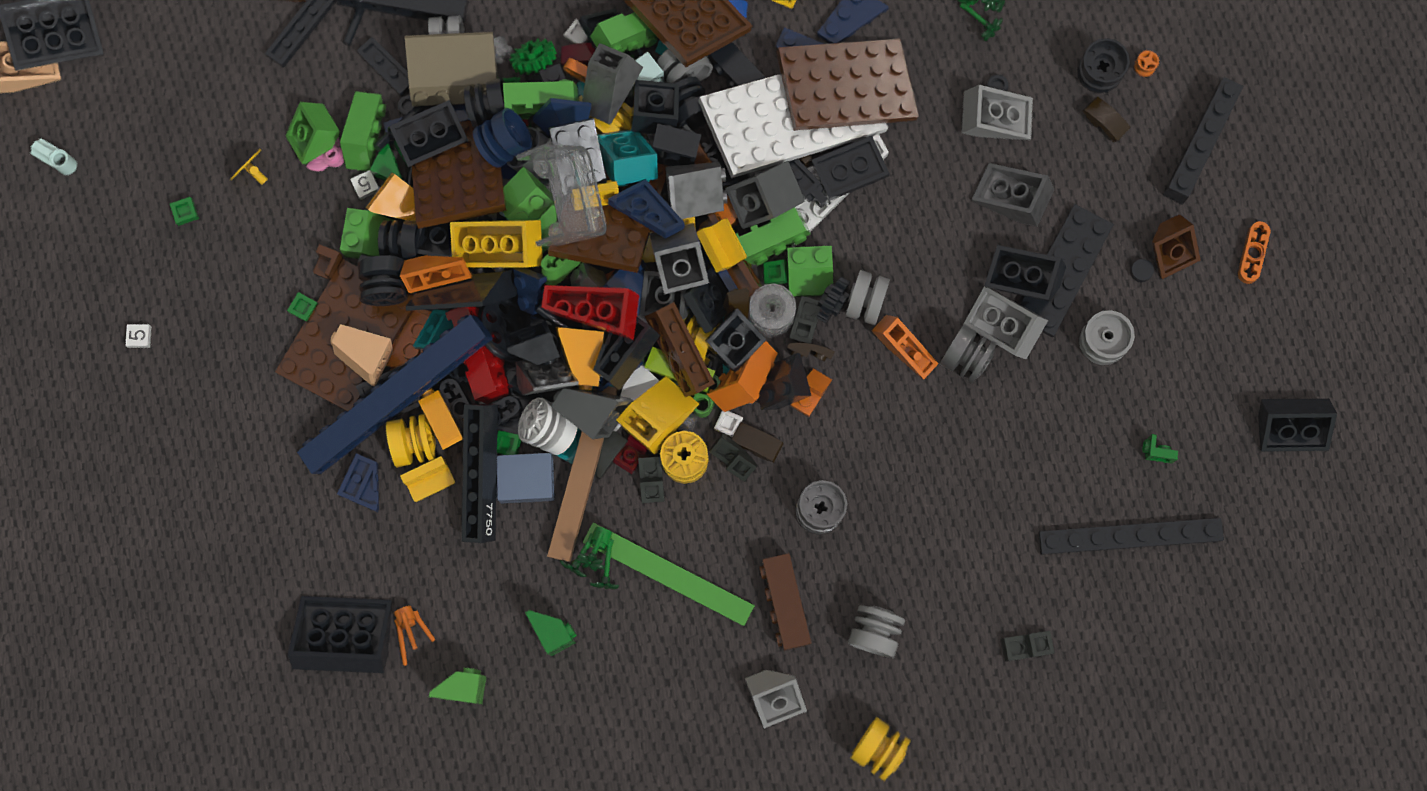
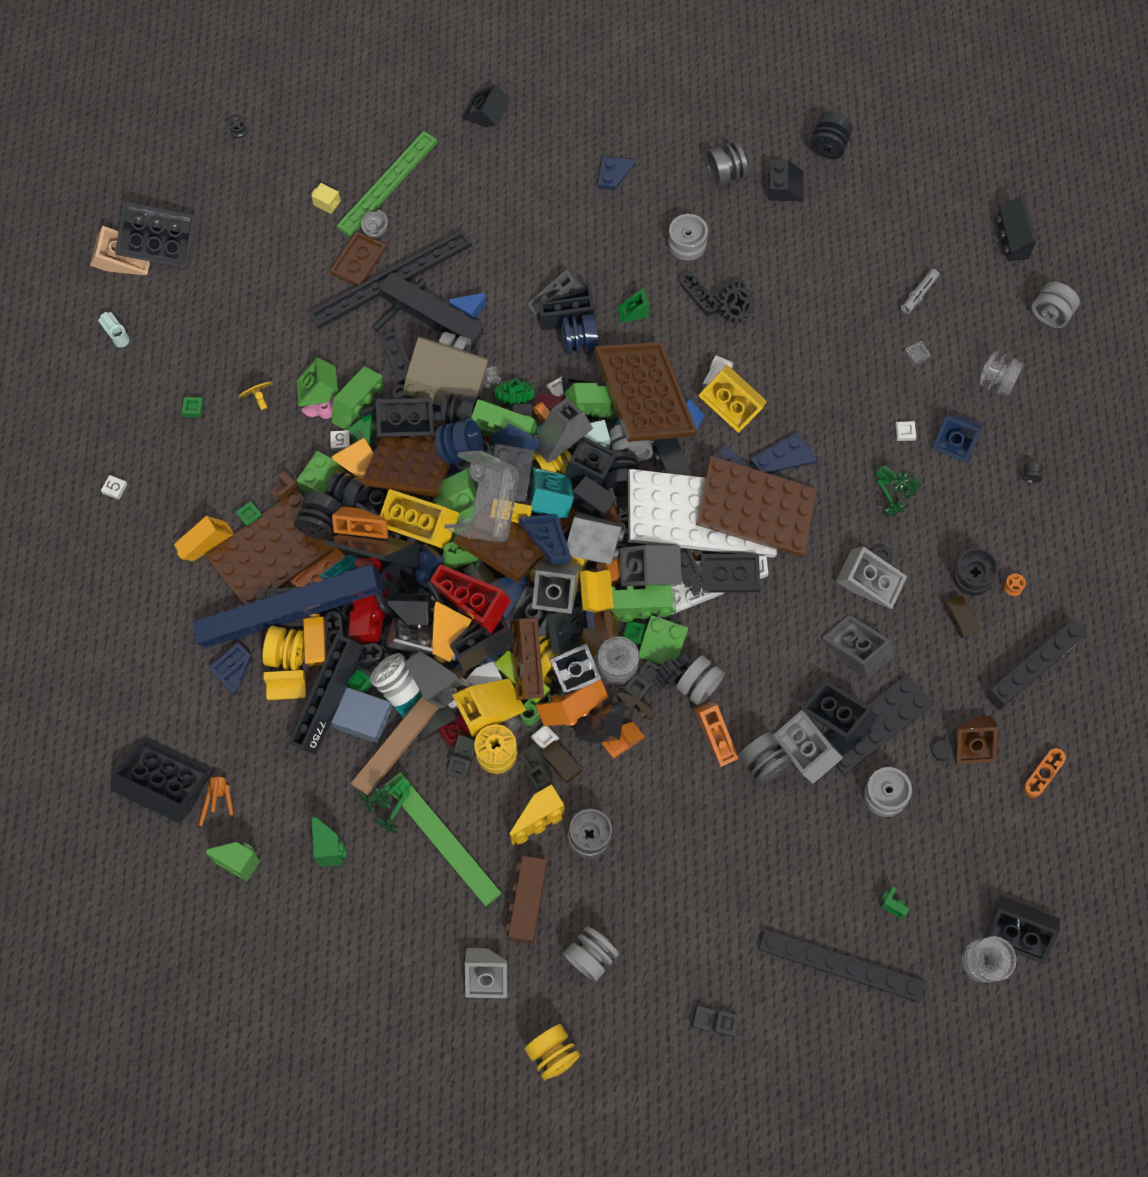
camera: 20 degrees right, 10 degrees down
light nougat slope [330,324,393,387] -> none
none -> light orange slope [174,516,234,561]
none -> yellow slope [510,785,565,845]
none -> clear wheel [962,936,1016,983]

